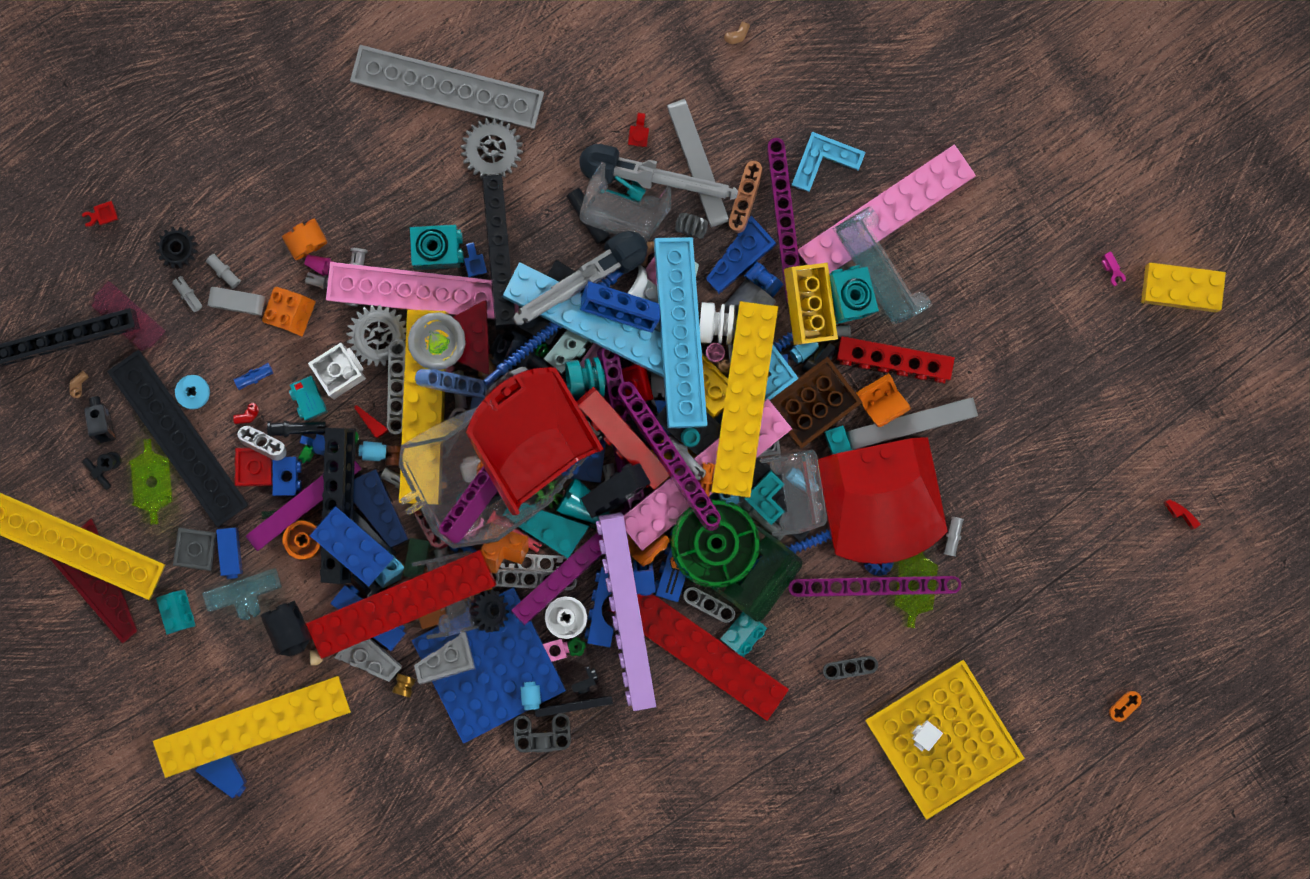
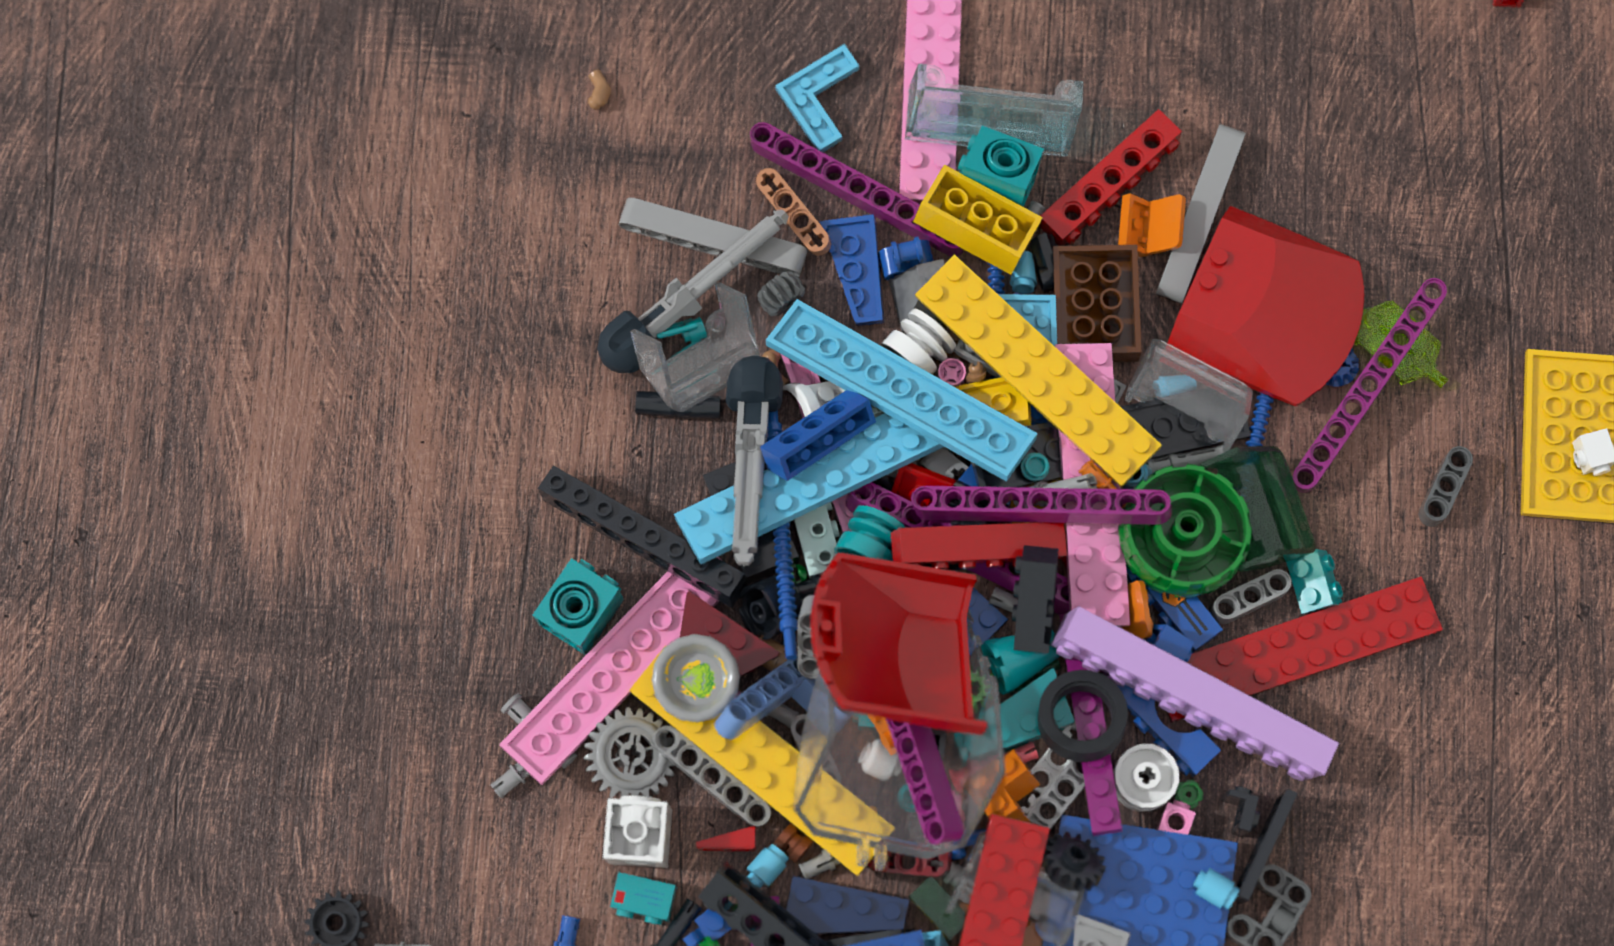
camera: 45 degrees left, 10 degrees down
light grey pin [206,254,241,289] -> none
light grey beam [207,287,265,316] -> none
orange bracket [262,287,316,337] -> none
orange brick [282,218,328,260] -> none
dark pink cone [304,254,334,276] -> none
light grey plate [350,45,544,130] -> none
light grey gear [461,118,523,179] -> none
blue plate [464,242,487,278] -> none
red plate [628,113,649,148] -> none
teal plate [743,470,785,525] -> none
teal brick [824,425,852,455] -> none
light grey pin [944,517,964,557] -> none
none -> black tyre [1038,670,1128,762]

